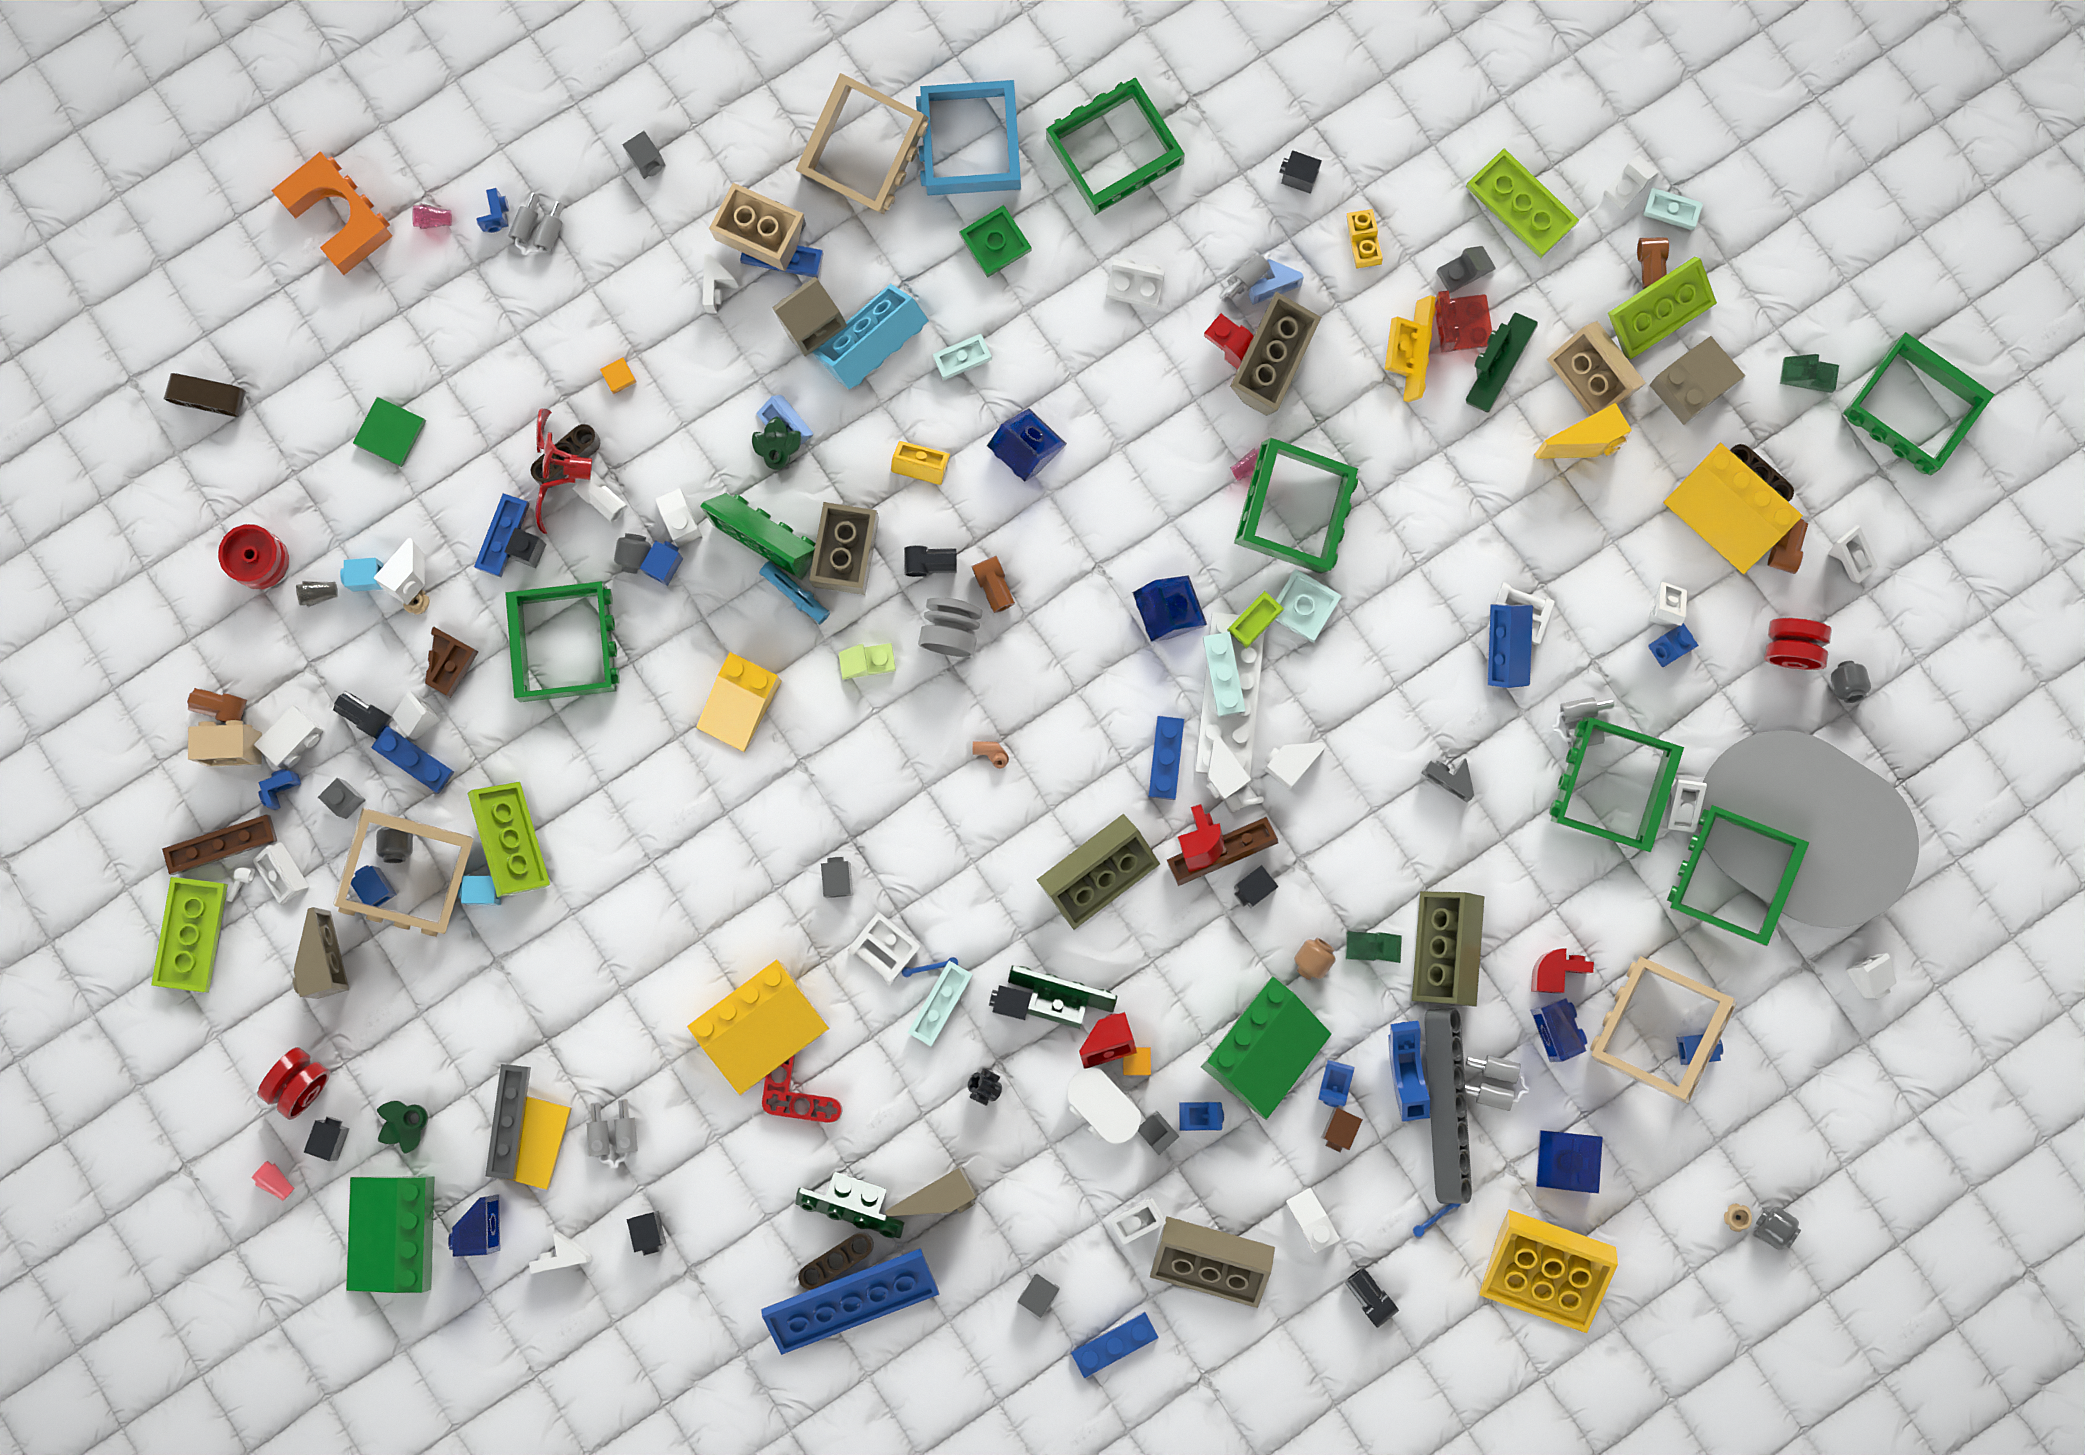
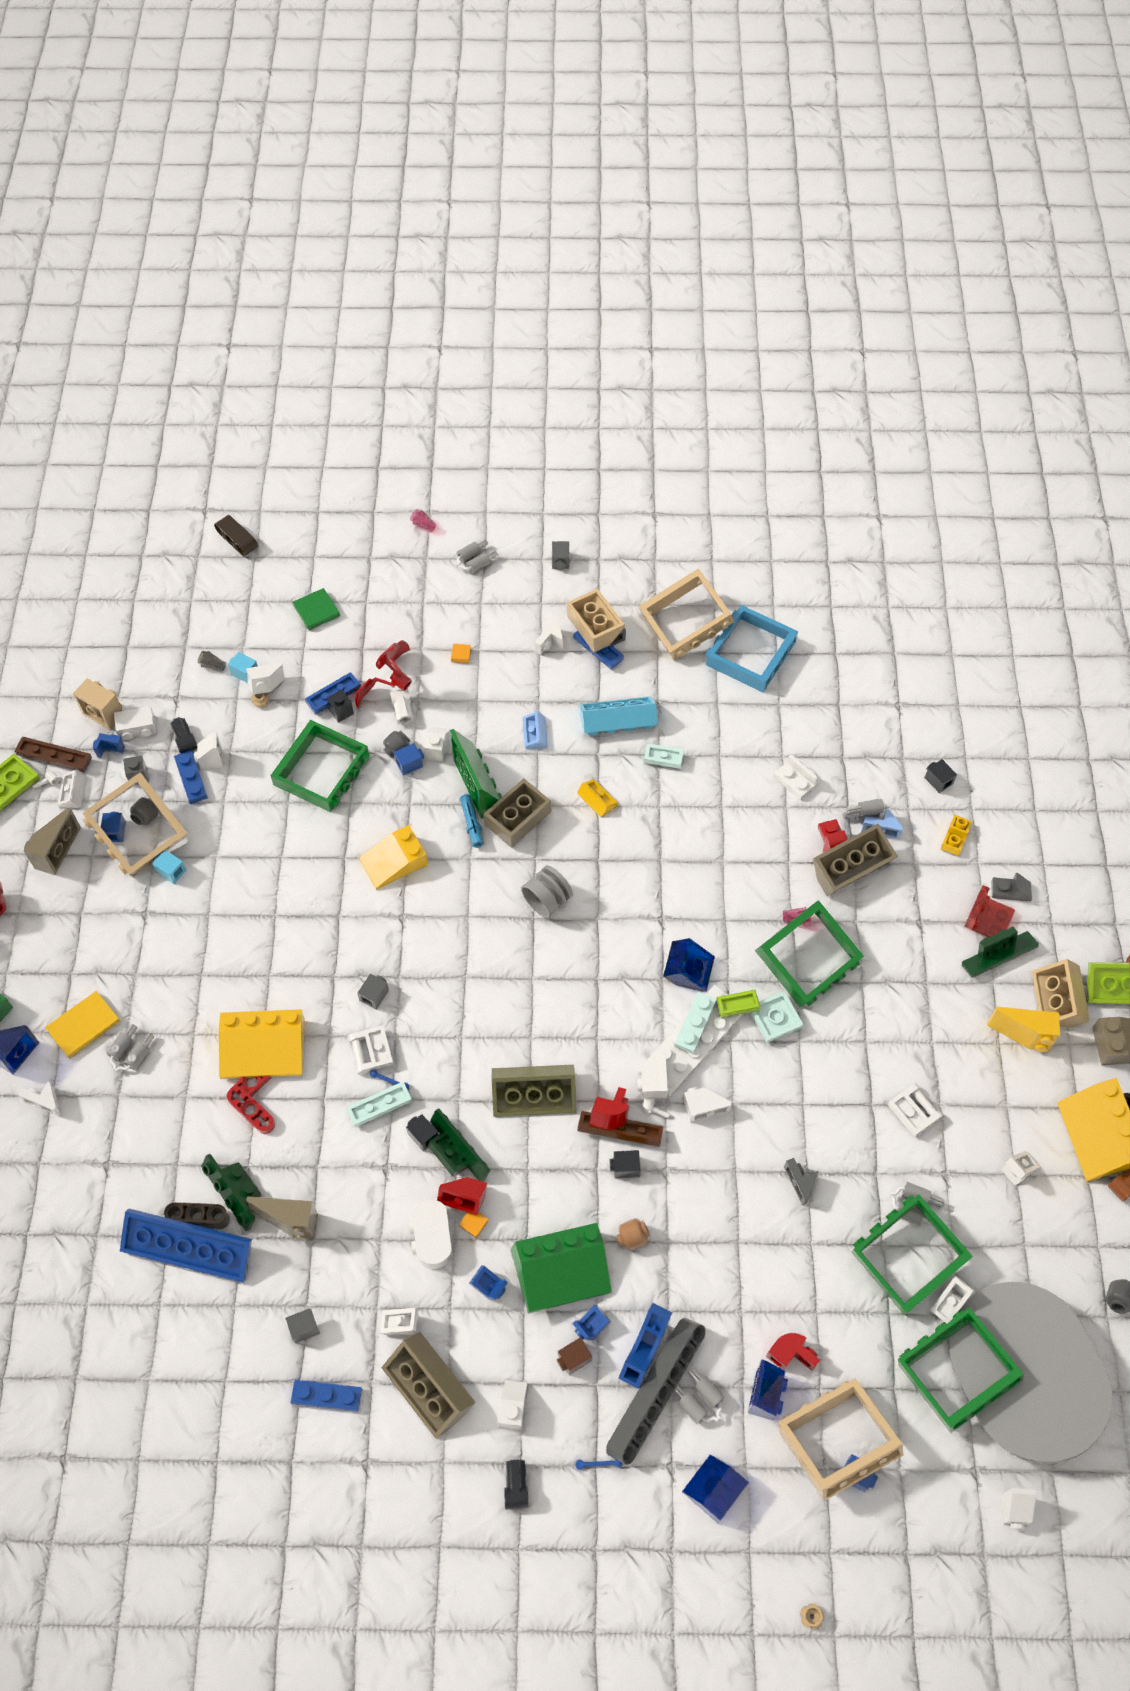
camera: 30 degrees right, 20 degrees down
dark orange piece [187,688,247,723] -> none
red wheel [218,524,289,589] -> none
orange arch [271,151,392,275] -> none
dark green plate [377,1101,428,1154] -> none
reddish brown wing [425,626,478,698] -> none
lime plate [467,782,550,897] -> none
blue bracket [476,188,509,233] -> none
dark grey plate [485,1064,531,1180] -> none
dark brown beam [530,424,601,488] -> none
black brick [626,1210,666,1256] -> none
dark green plate [752,416,801,470] -> none
dark tan slope [772,277,847,357] -> none
yellowish green slope [839,643,896,679] -> none
black piece [904,545,957,577] -> none
green plate [959,205,1032,278] -> none
black gear [968,1068,1002,1106] -> none
dark orange piece [971,556,1015,613] -> none
nougat arm [973,741,1009,769] -> none
clear blue slope [987,408,1067,482] -> none
green window [1046,77,1185,216] -> none
dark grey panel [1138,1111,1180,1155] -> none
blue plate [1148,716,1184,800] -> none
clear green slope [1345,931,1402,963] -> none
yellow bracket [1385,295,1436,402] -> none
olive slope [1412,891,1485,1007] -> none
lime plate [1466,148,1579,259] -> none
yellow slope [1479,1209,1618,1333] -> none
blue panel [1488,604,1533,688] -> none
blue bracket [1648,623,1699,667] -> none
dark grey head [1756,1207,1801,1250] -> none
red wheel [1764,618,1832,670] -> none

